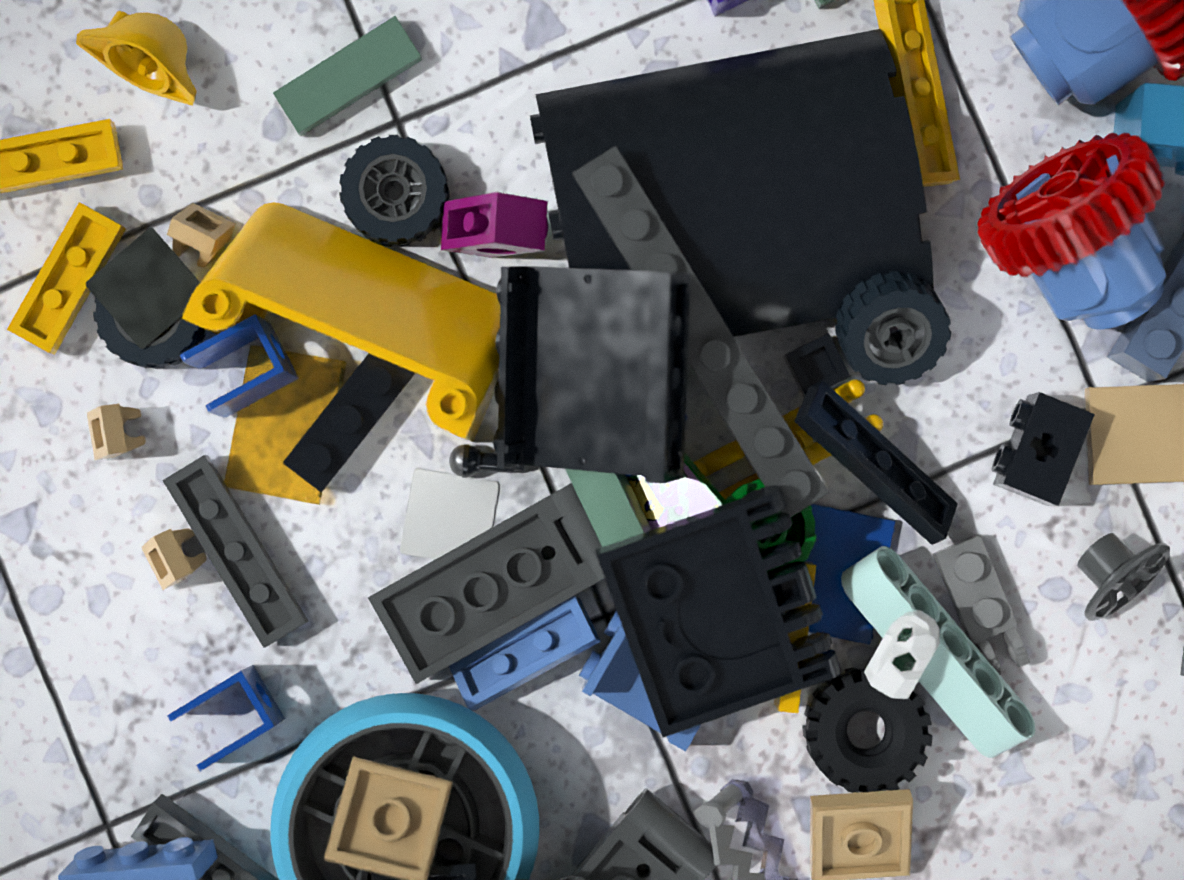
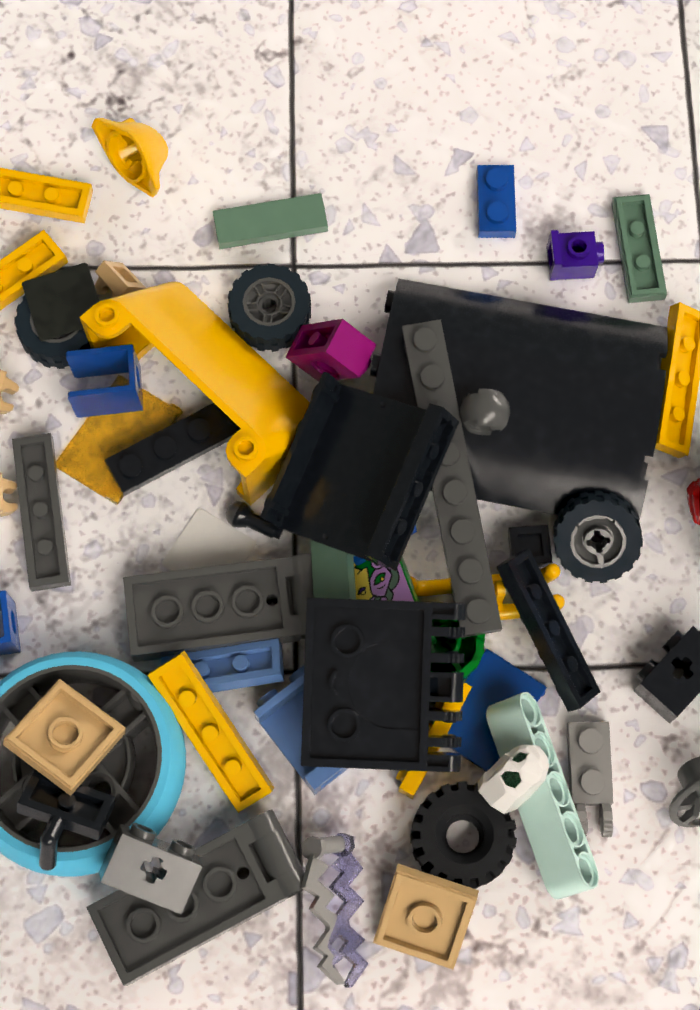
camera: 20 degrees right, 15 degrees down
none -> yellow plate [147,650,274,813]
none -> dark grey piece [460,389,510,435]

